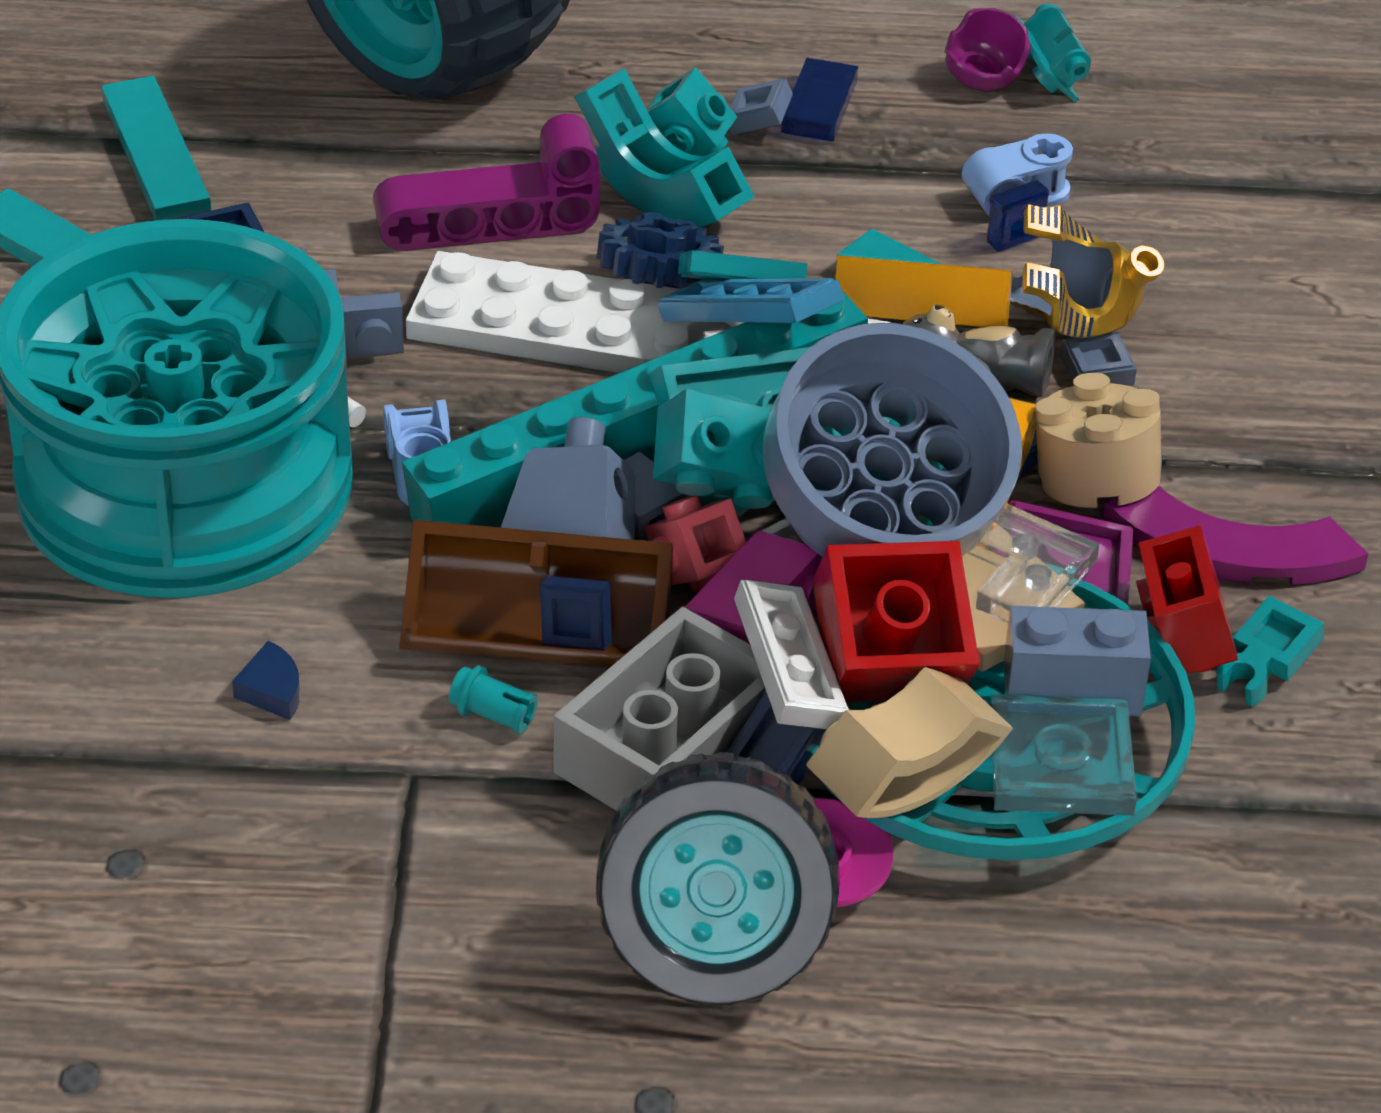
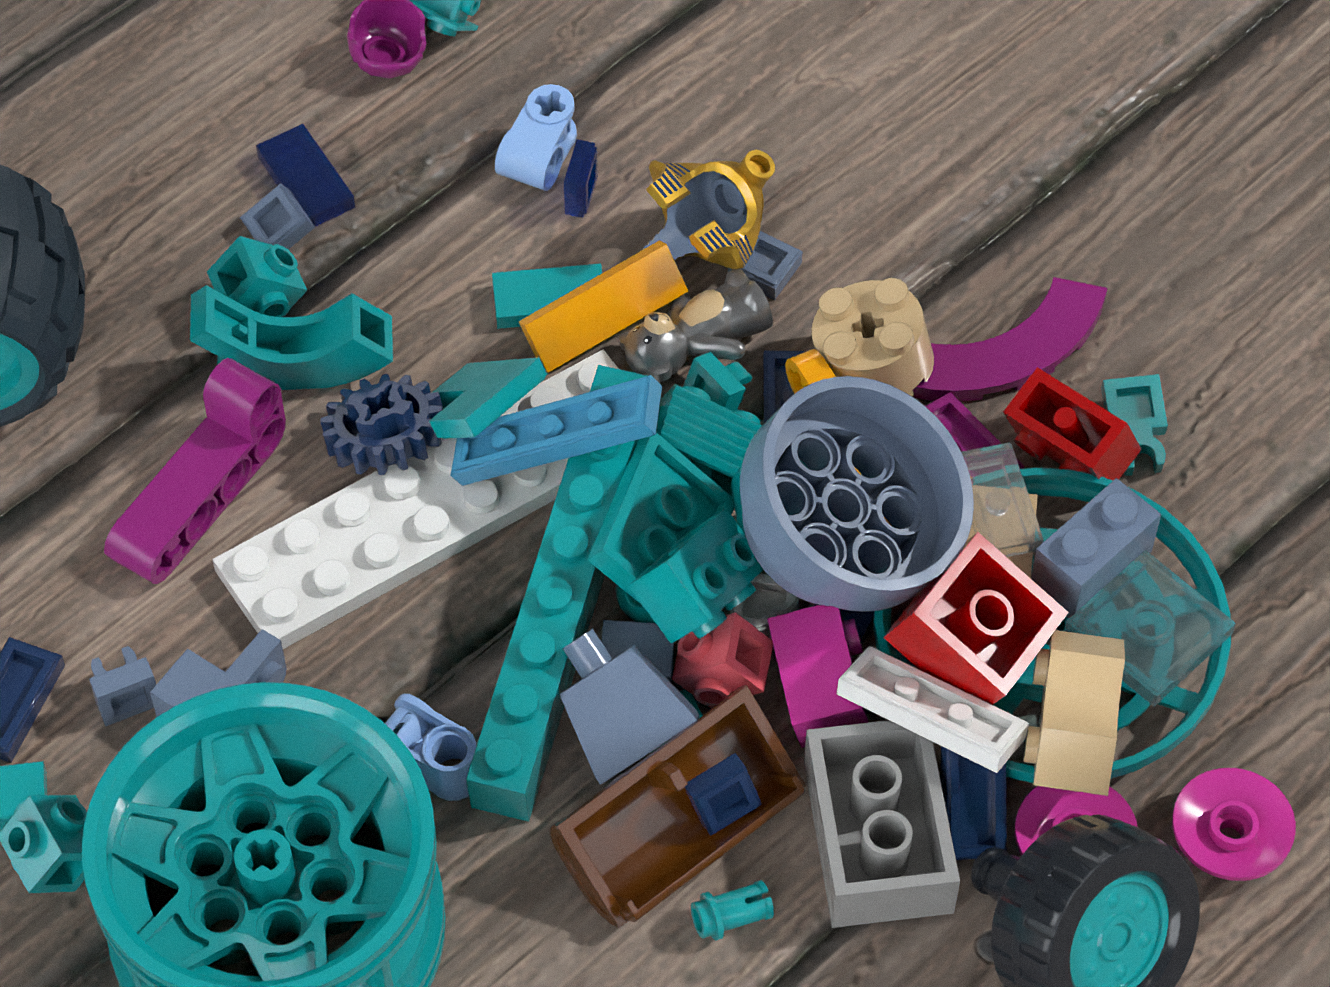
camera: 45 degrees left, 15 degrees up
none -> dark pink dish [1172,768,1296,881]

